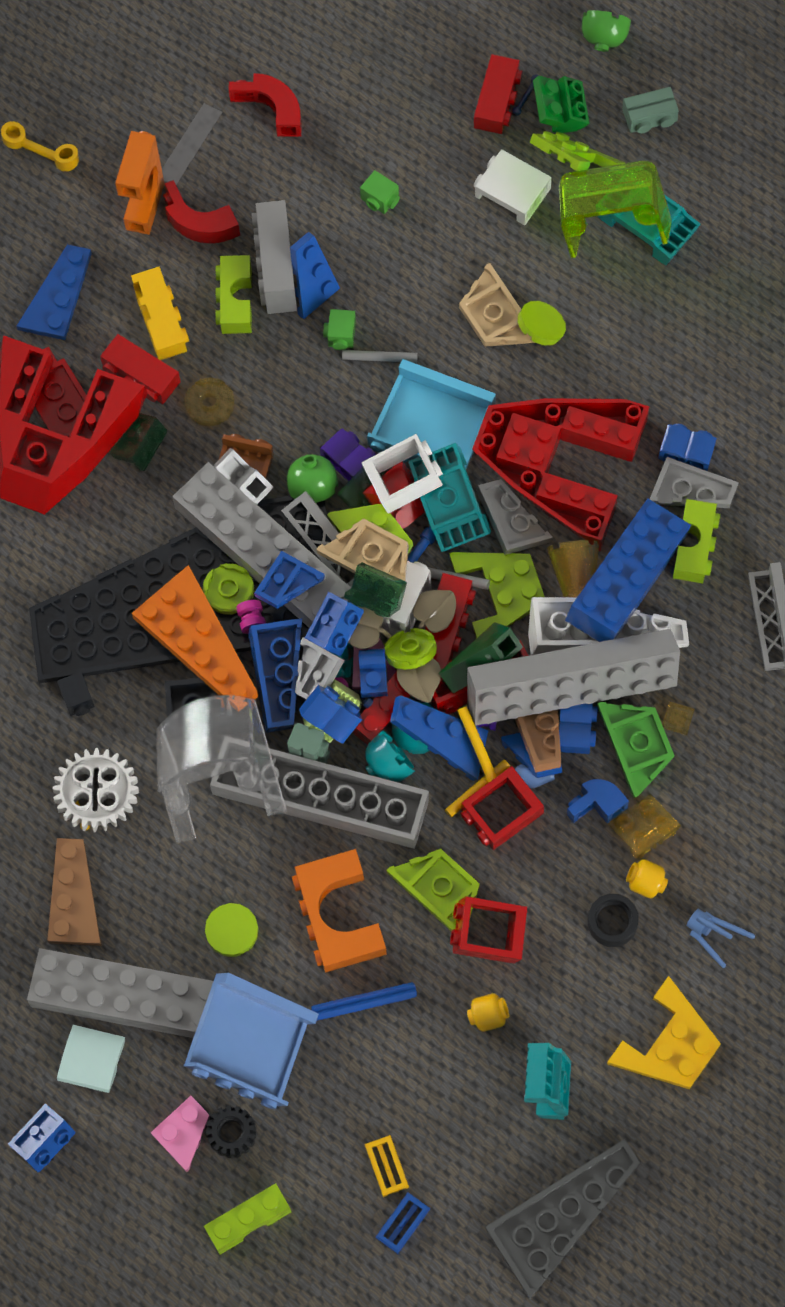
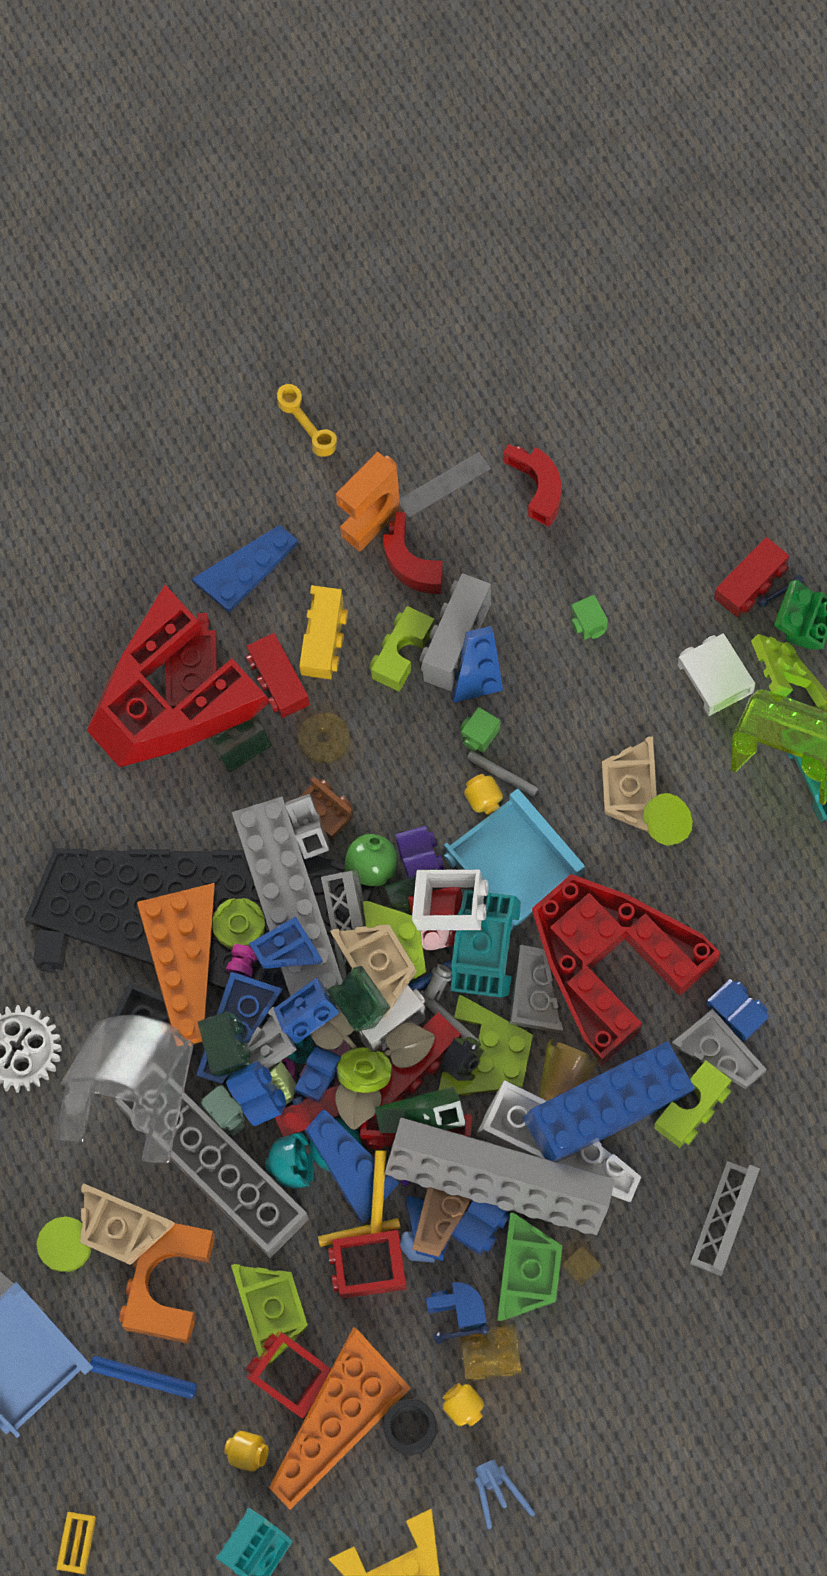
camera: 30 degrees right, 0 degrees up
none -> tan wing [81,1183,174,1265]
none -> clear green brick [197,1011,251,1077]
none -> orange wing [269,1327,411,1510]
none -> light grey pin [424,964,452,1000]
none -> dark blue hinge [433,1324,490,1344]
none -> black brick [439,1037,484,1081]
none -> yellow head [464,774,503,815]

